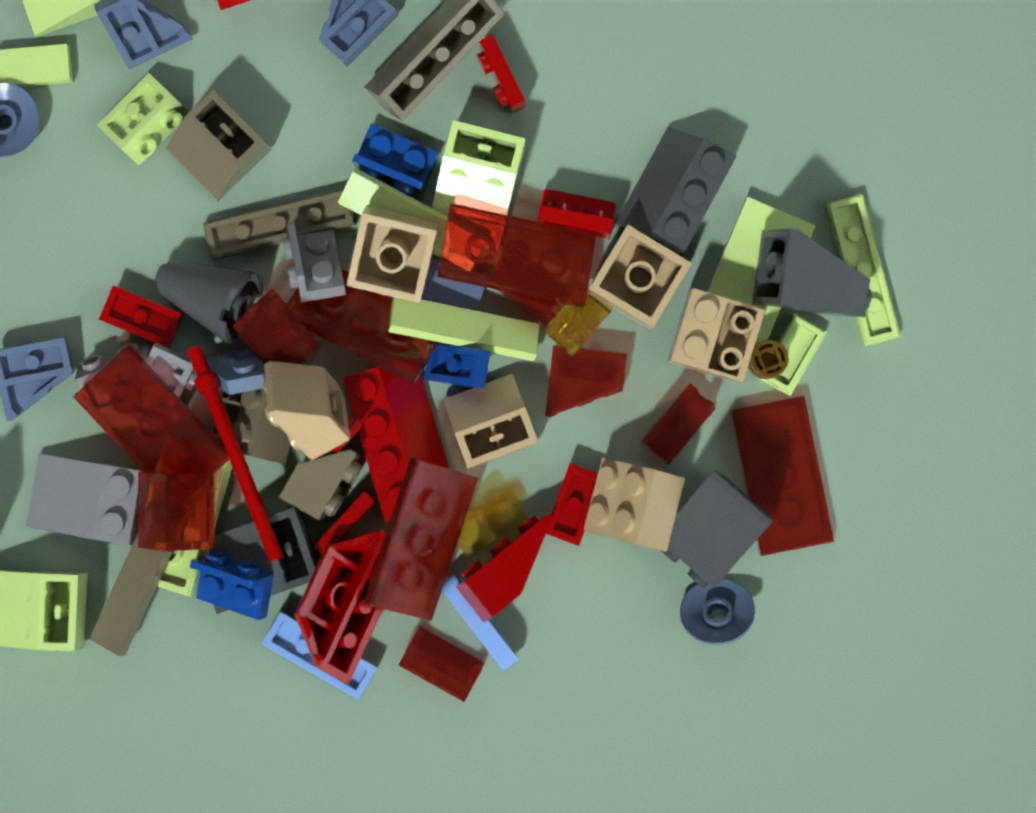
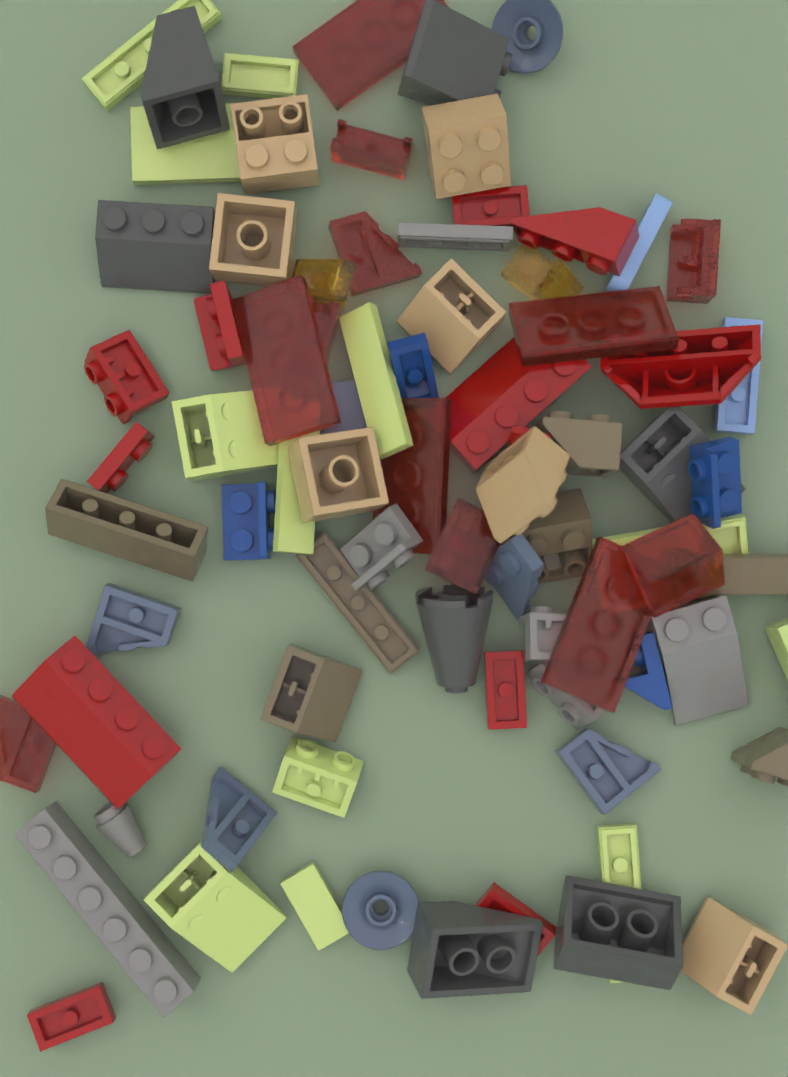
camera: 115 degrees left, 0 degrees up
red bar [186,345,284,562] -> none
red tile [313,491,376,555] -> none
pearl gold wheel [748,340,789,380] -> none
none -> red bracket [84,330,169,425]
none -> light grey tile [398,222,513,251]
none -> blue slope [612,631,673,710]

